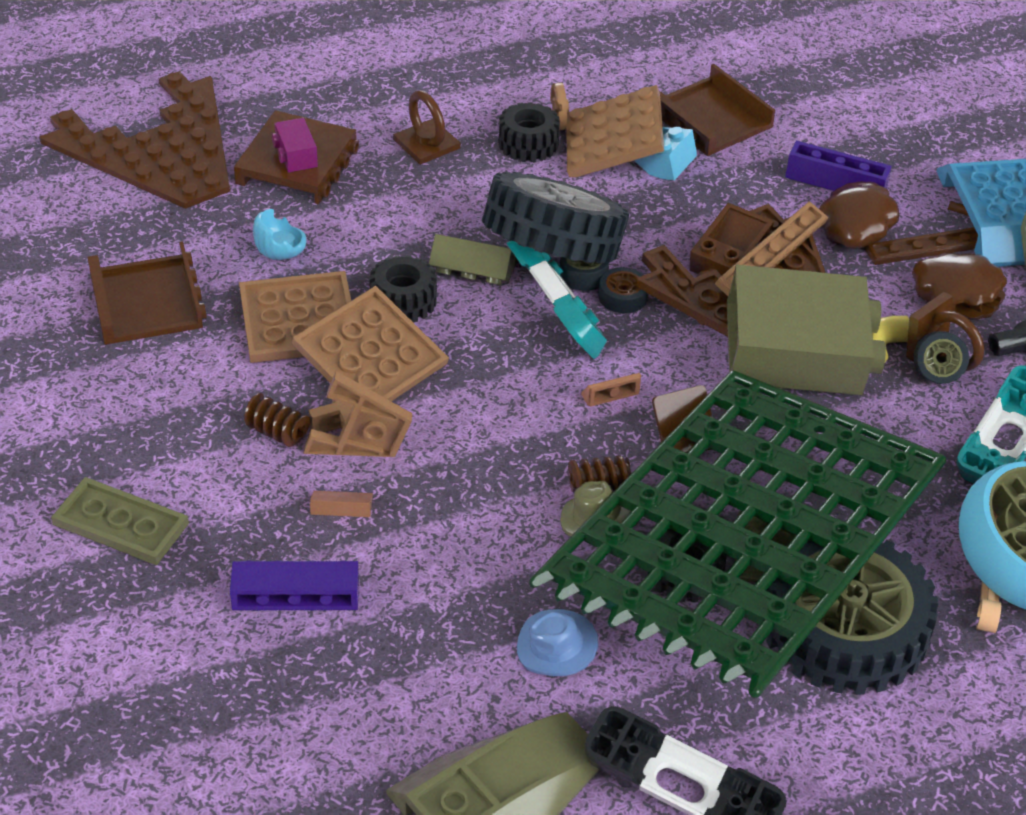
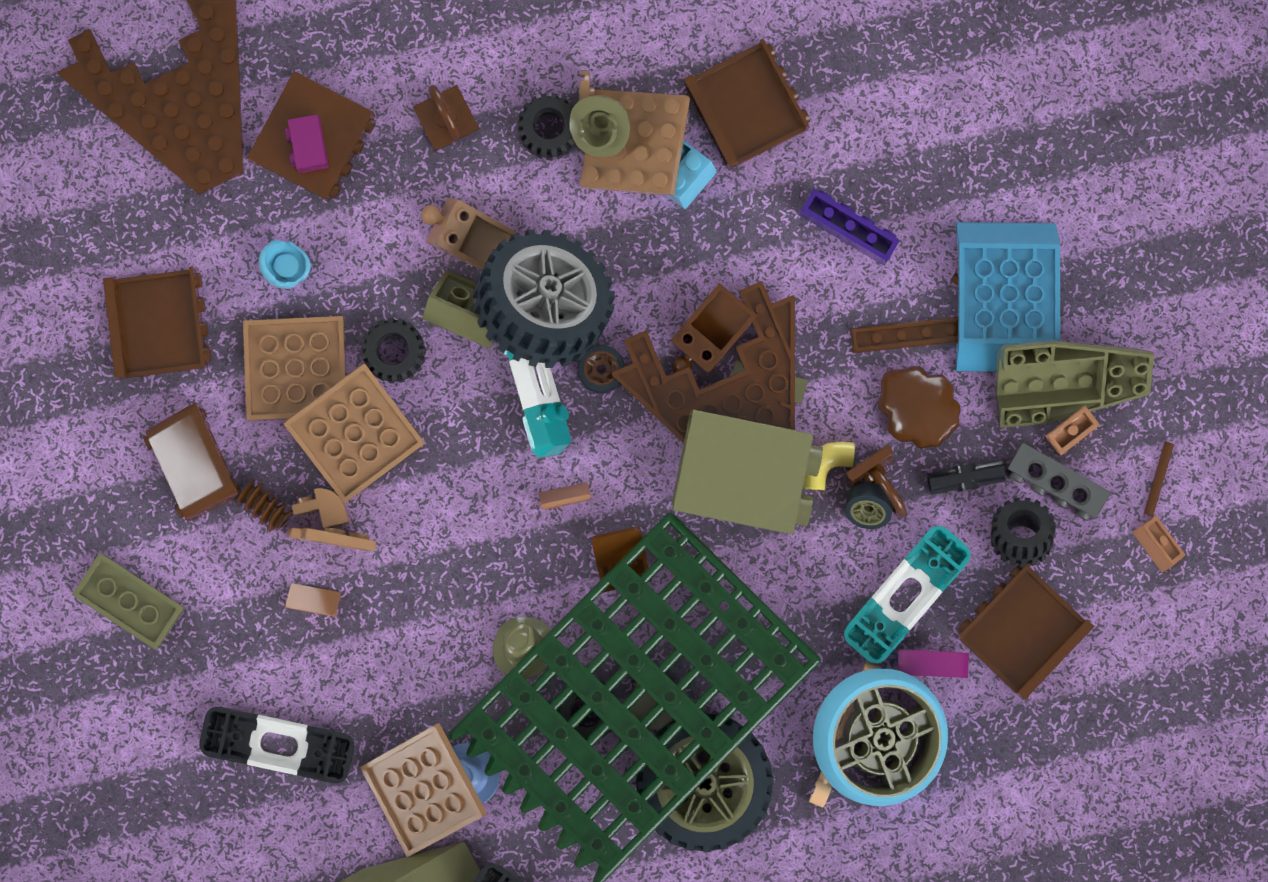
camera: 10 degrees right, 40 degrees up
dark purple brick [230,560,359,610] -> none
reddish brown piece [568,455,631,492] -> none
medium nougat tile [715,201,829,296] -> none
reddish brown piece [819,181,899,249] -> none
none -> windscreen [143,402,242,521]
none -> black piece [199,707,355,783]
none -> medium nougat plate [360,723,487,857]
none -> medium nougat slope [421,198,517,270]
none -> olive hat [569,95,630,157]

